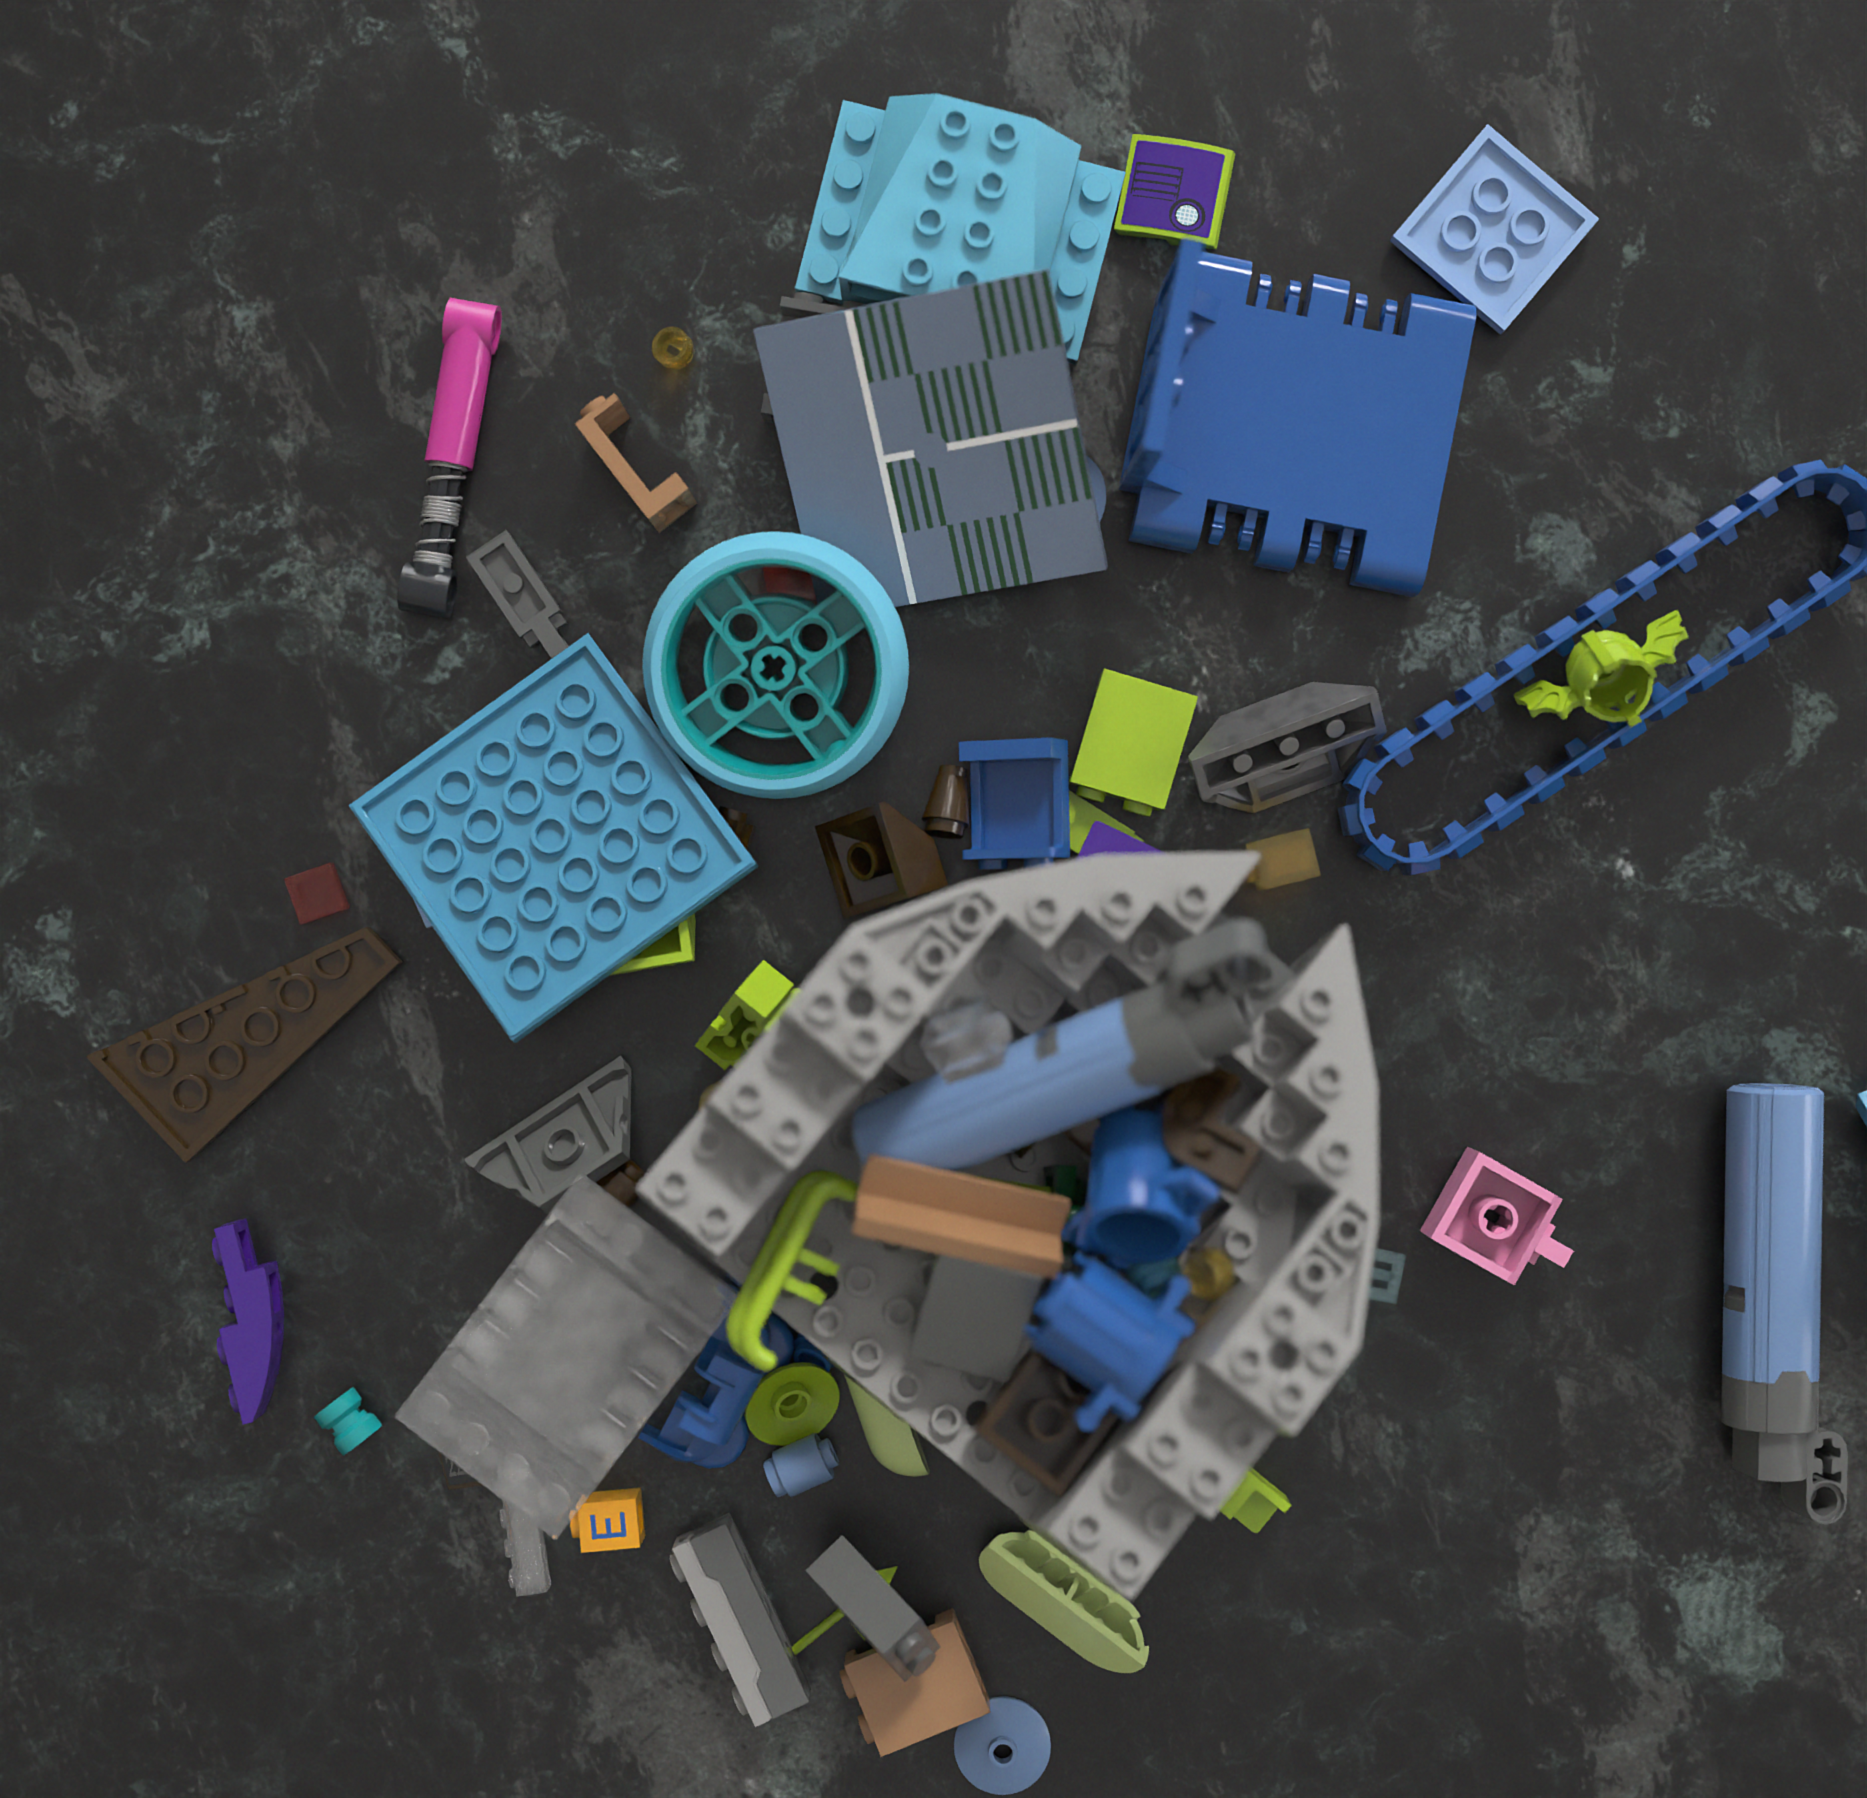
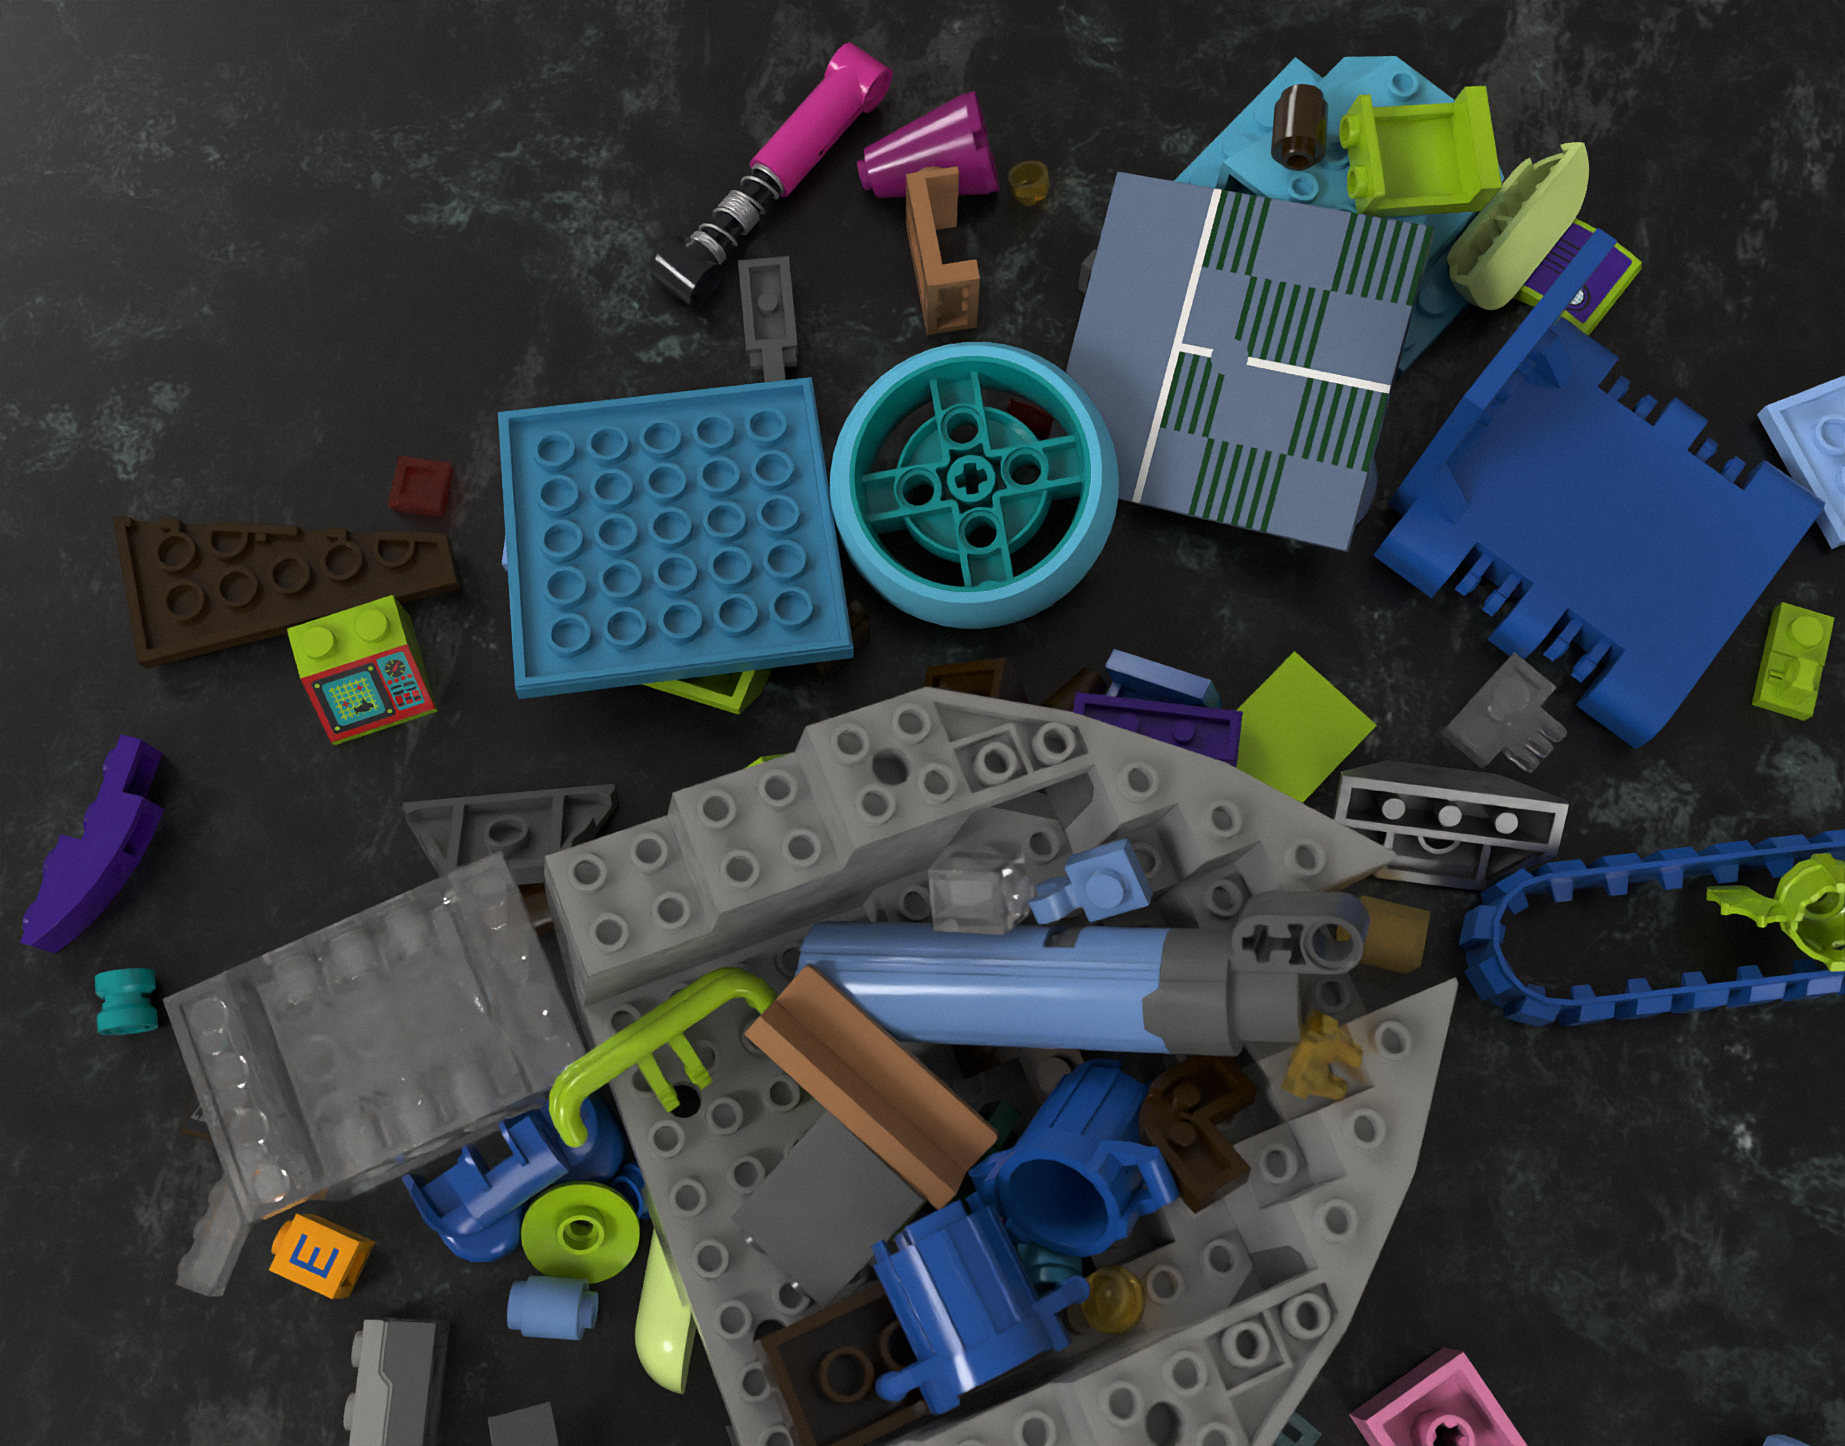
camera: 30 degrees right, 15 degrees down
none -> slope [287,595,438,745]
none -> magenta cone [857,91,1000,198]
none -> medium blue plate [1028,838,1153,924]
none -> dark purple tile [1073,692,1243,768]
none -> dark brown brick [1271,84,1329,171]
none -> clear yellow tile [1280,1009,1363,1100]
none -> lime panel [1339,86,1502,217]
none -> clear hinge [1441,652,1567,773]
none -> yellowish green brick [1447,142,1589,310]
none -> lime hinge [1752,602,1835,721]

